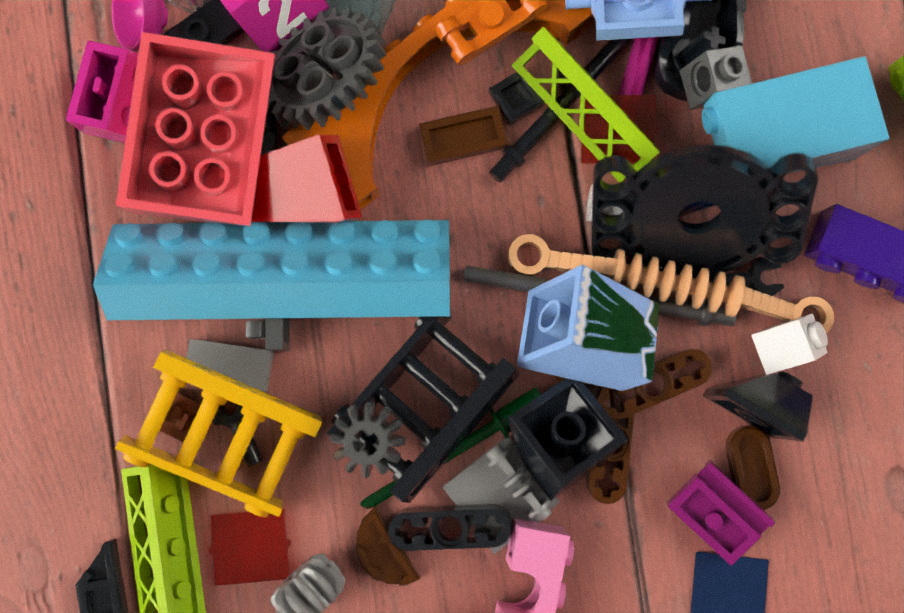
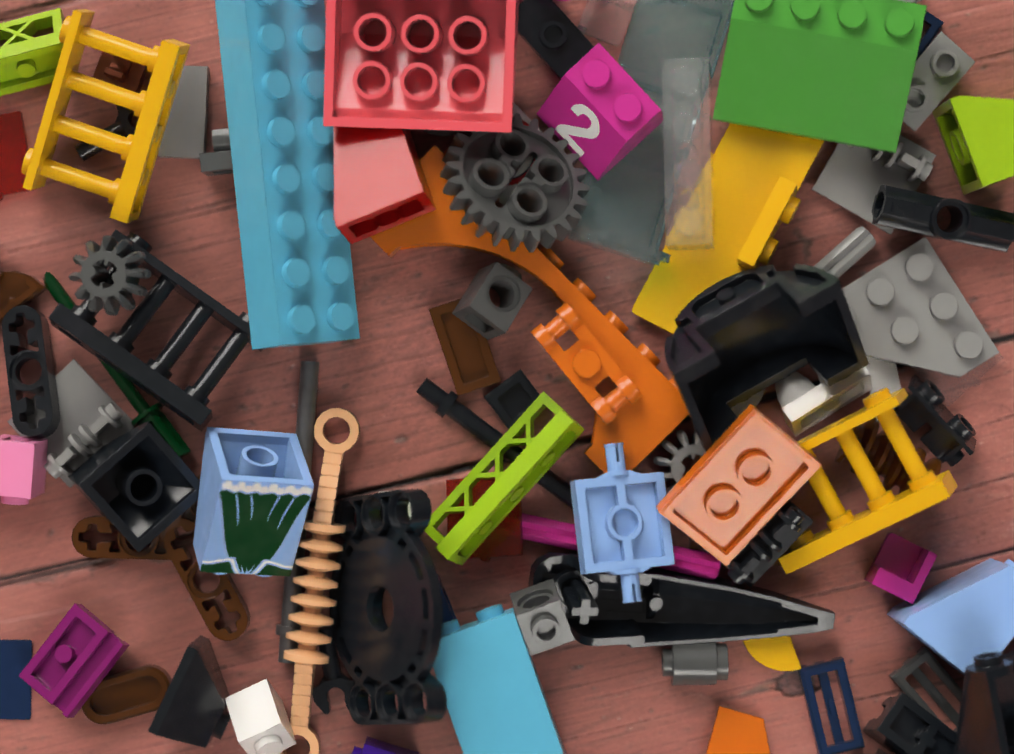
camera: 80 degrees right, 5 degrees up
none -> dark grey brick [452,262,533,340]

